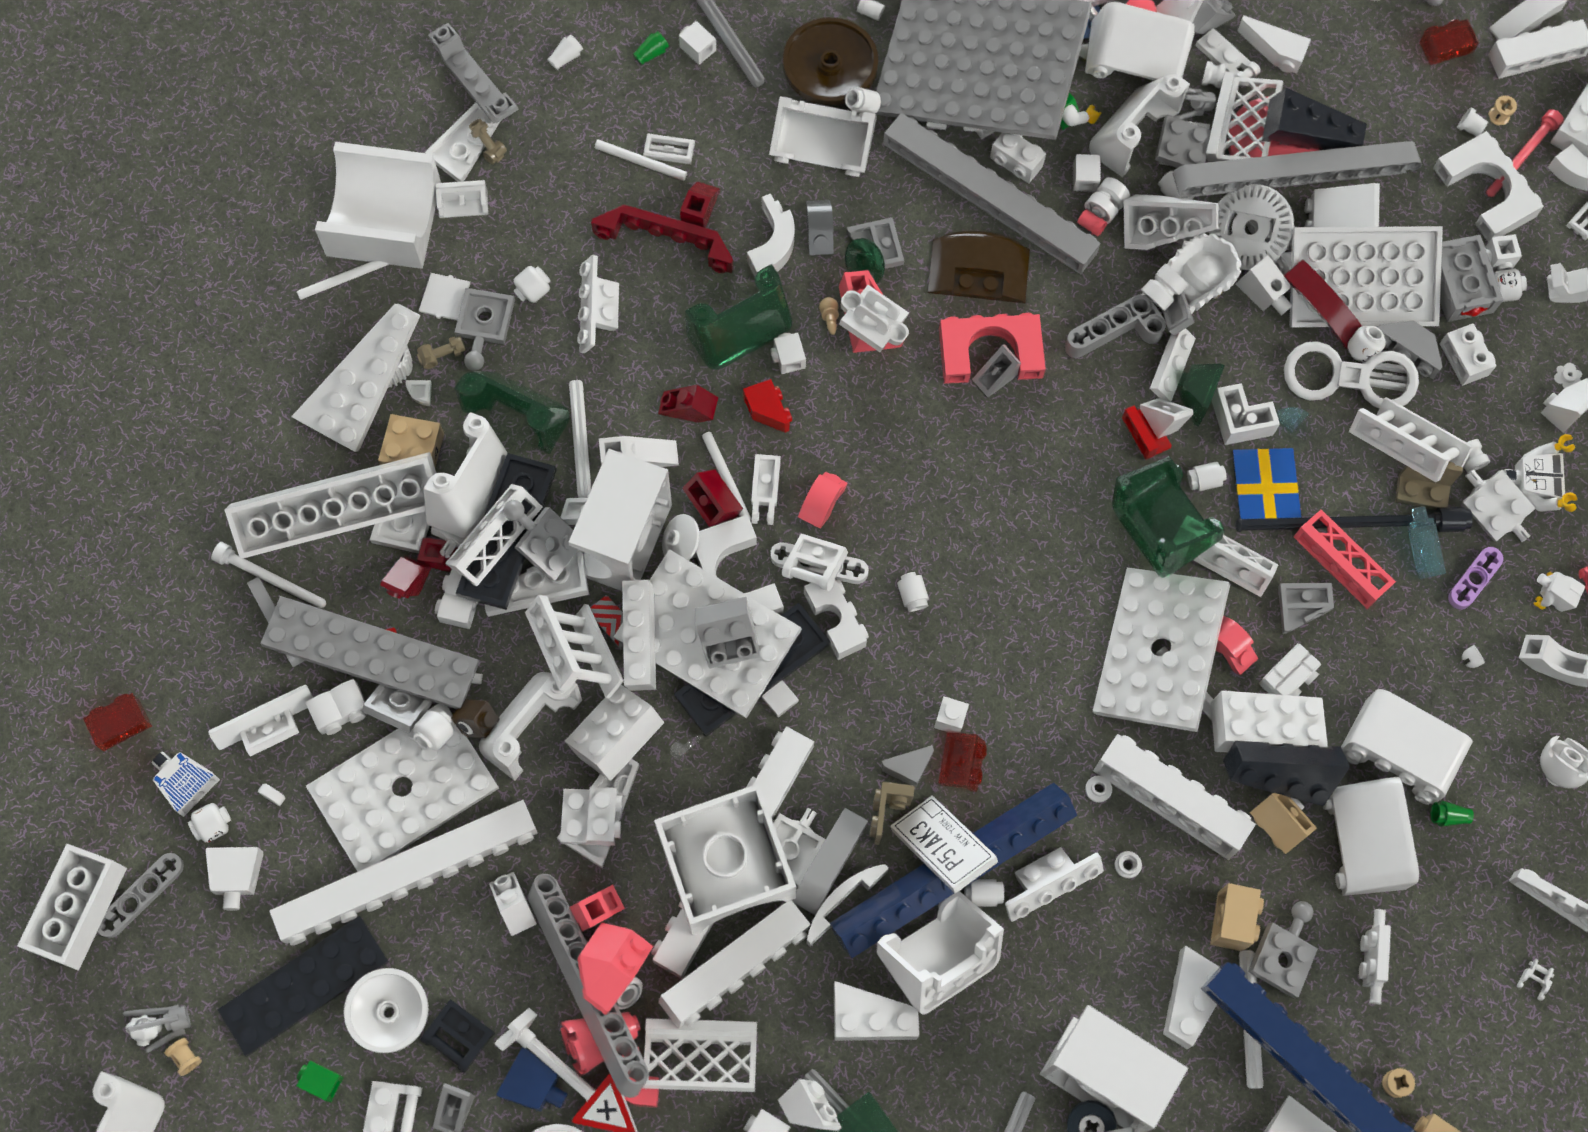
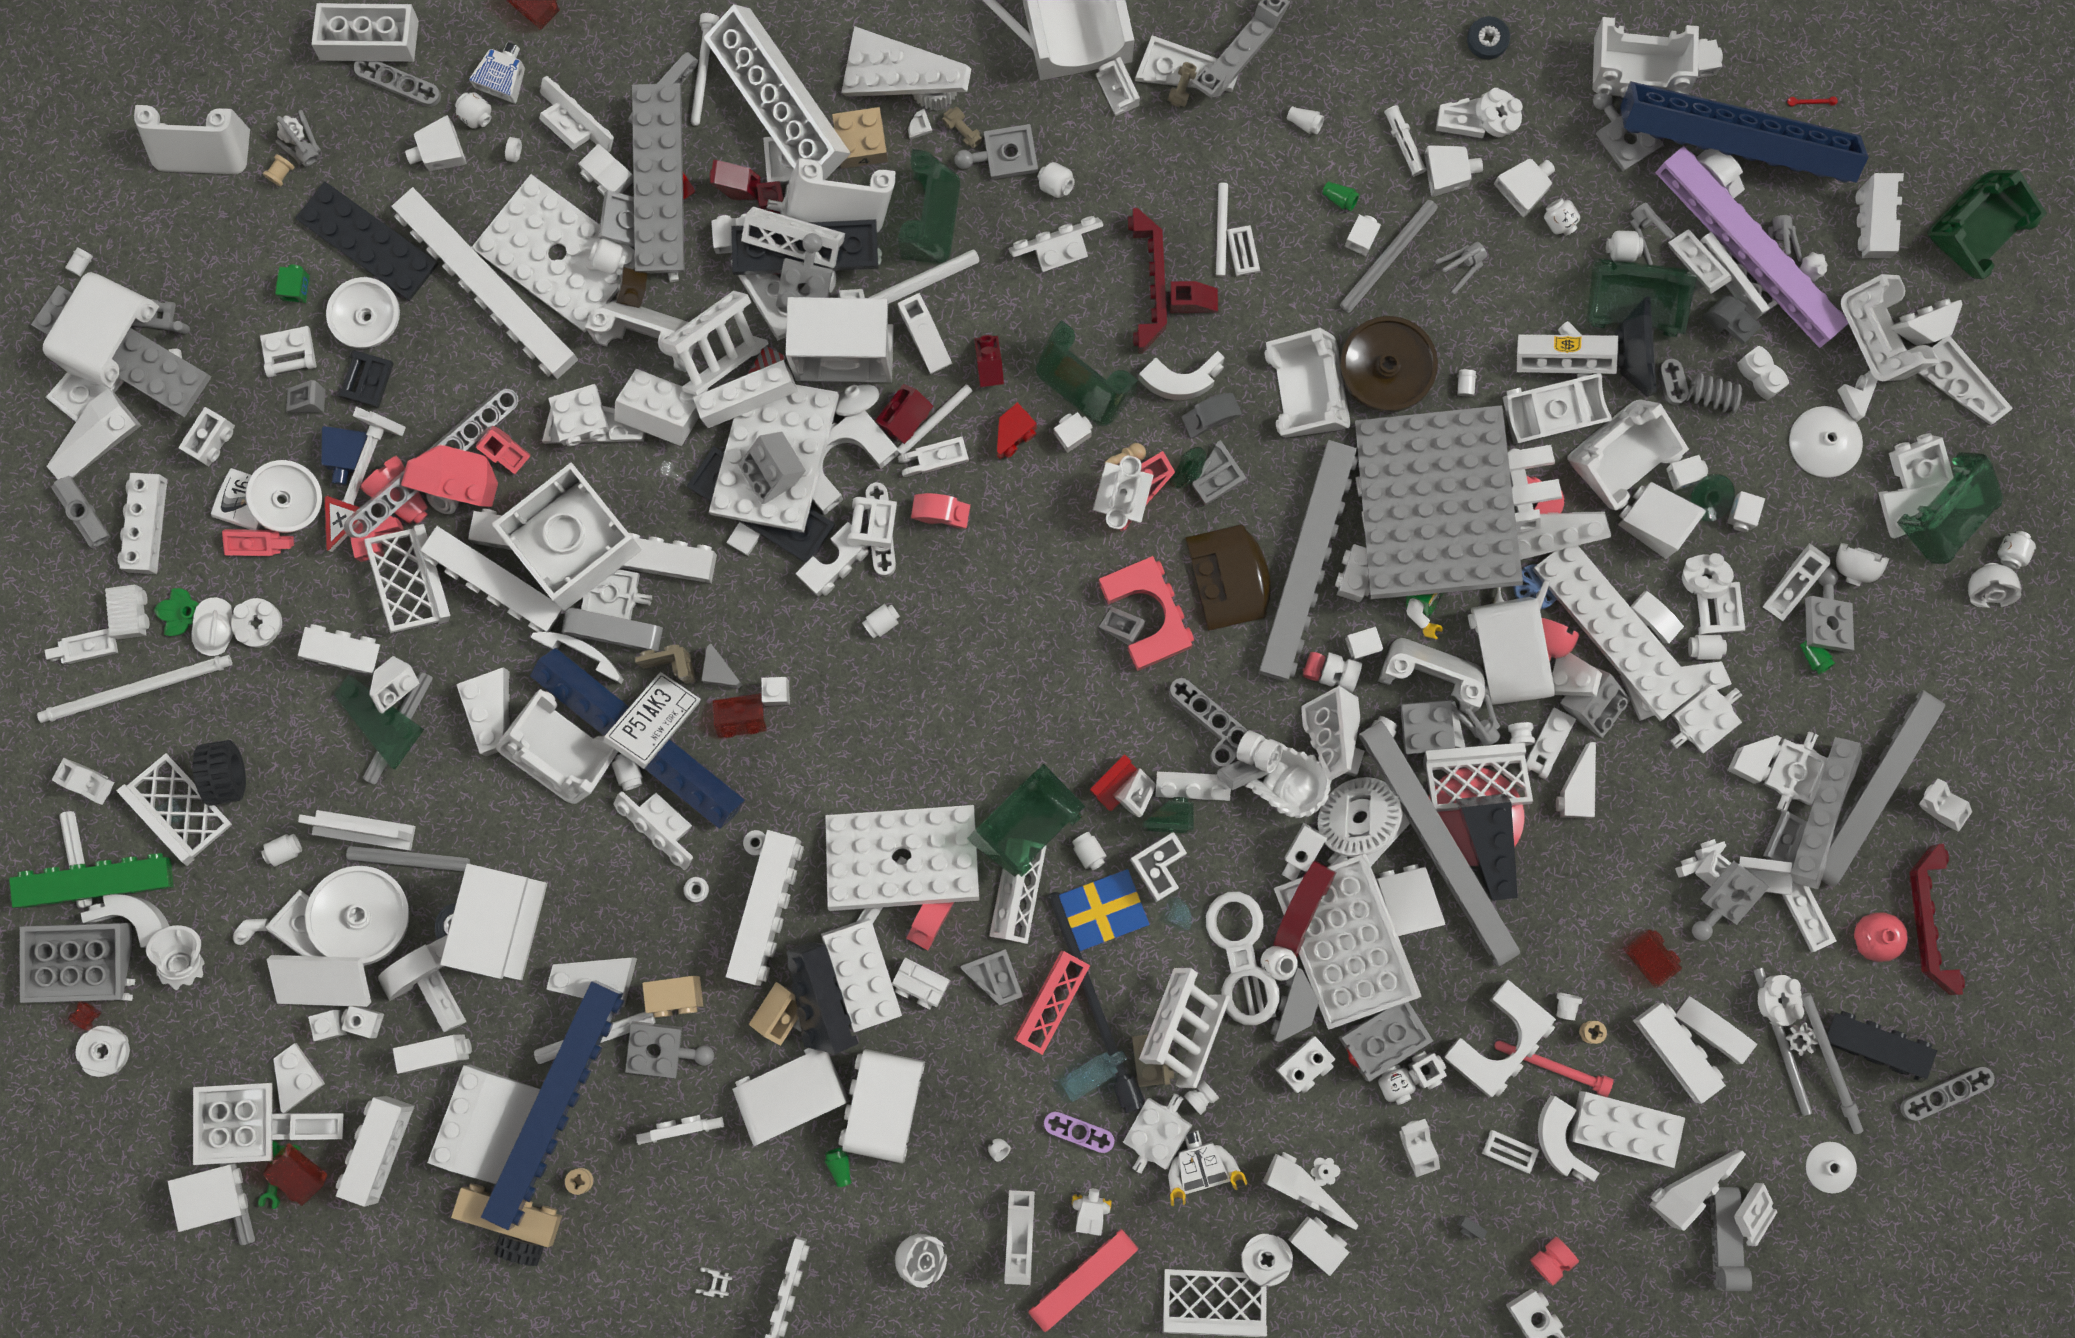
camera: 75 degrees right, 10 degrees up
white piece [419,273,470,321] -> none
white slope [489,872,536,936] -> none
white brick [845,87,881,114] -> none

